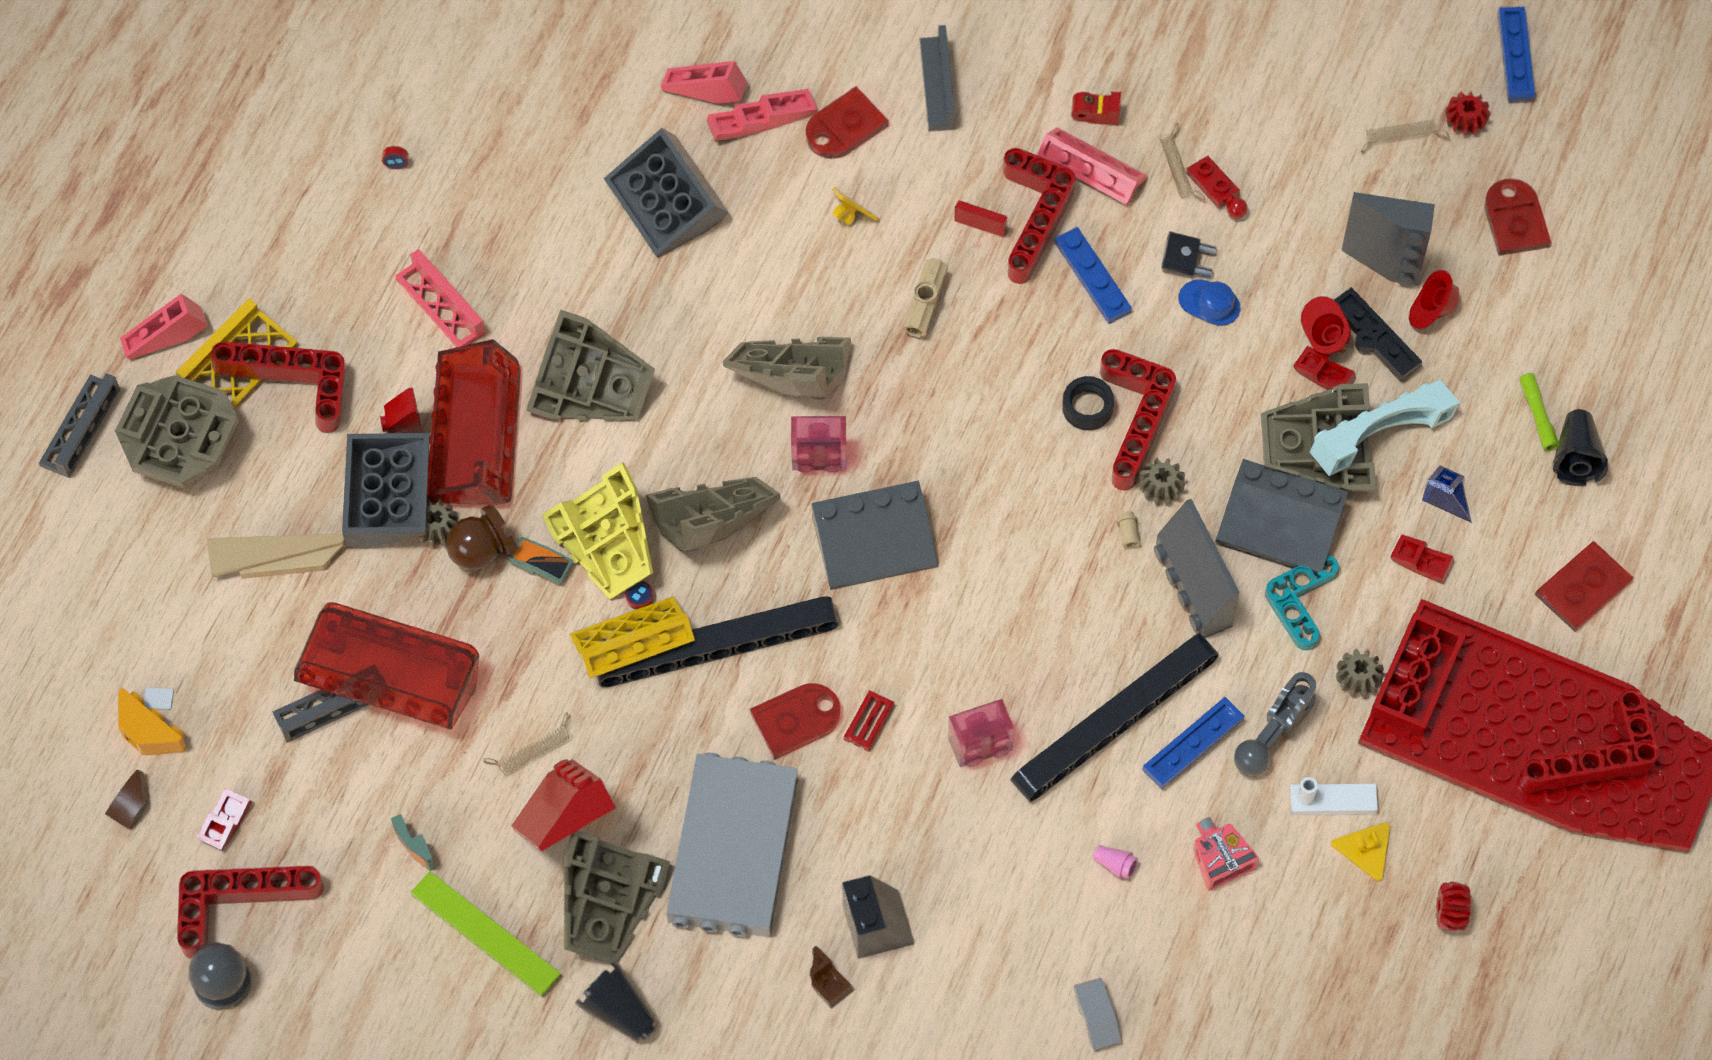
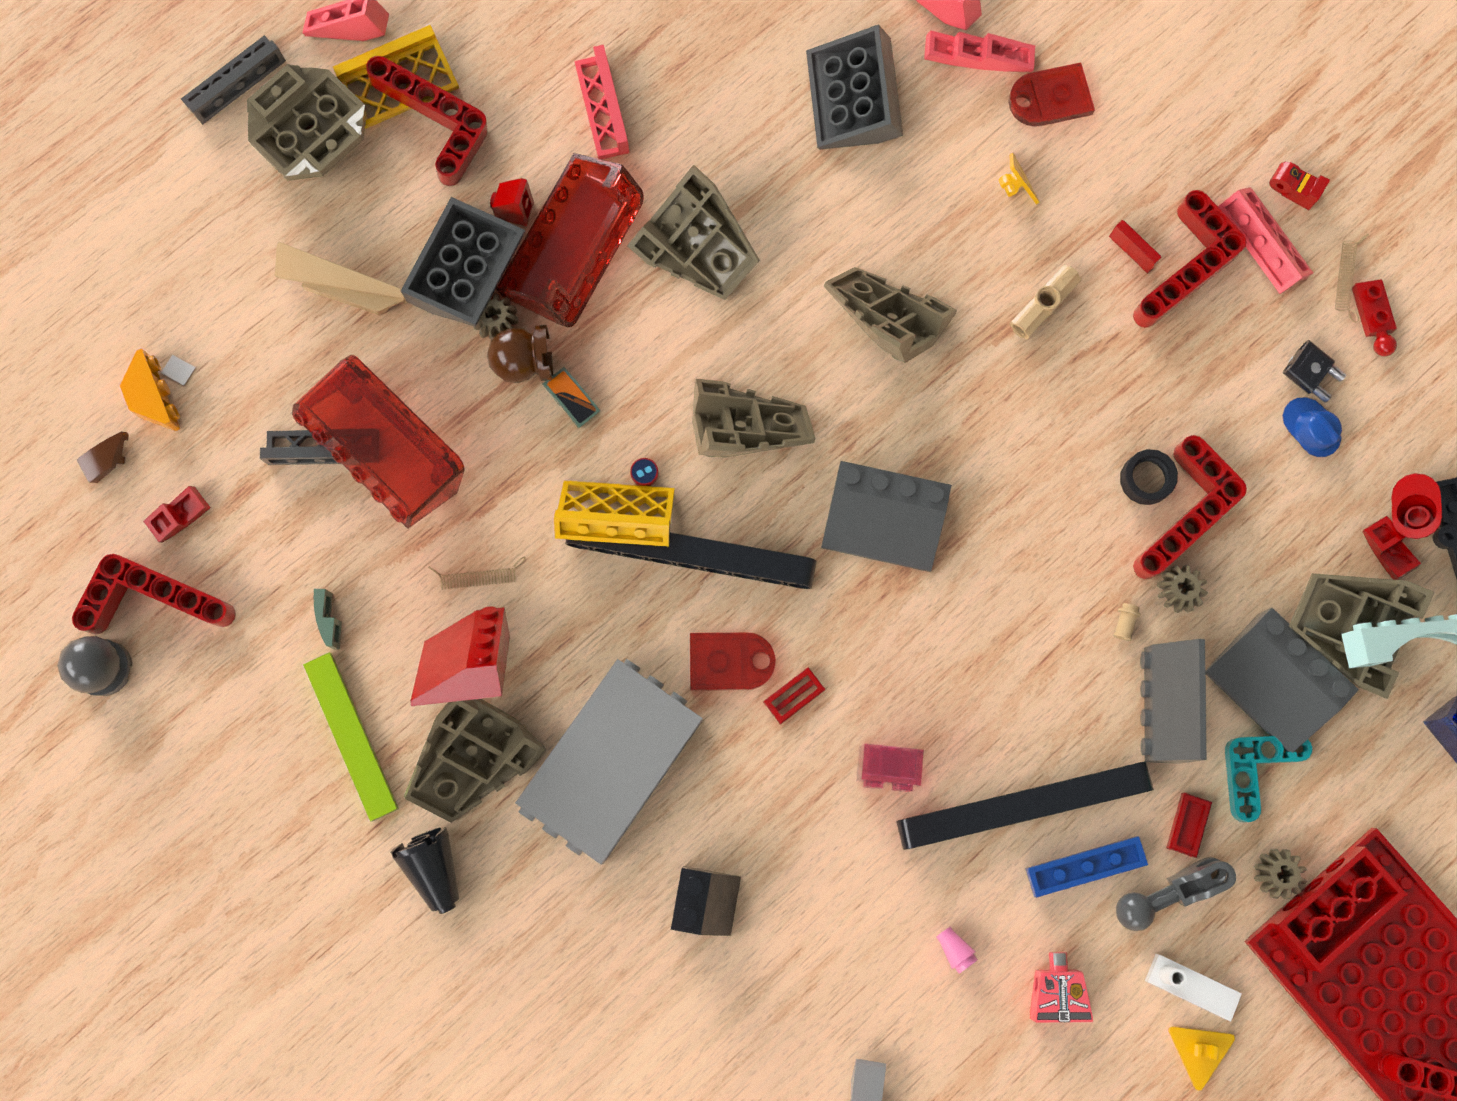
camera: 25 degrees right, 15 degrees up
light yellow wedge [542,463,653,599] -> none
clear pink brick [791,416,847,473] -> none
reddish brown slope [810,946,853,1008] -> none
dark grey fence [920,25,955,132] -> none
blue plate [1054,227,1132,324] -> none
red slope [1390,534,1454,584] -> none
none -> red tile [1166,793,1212,858]

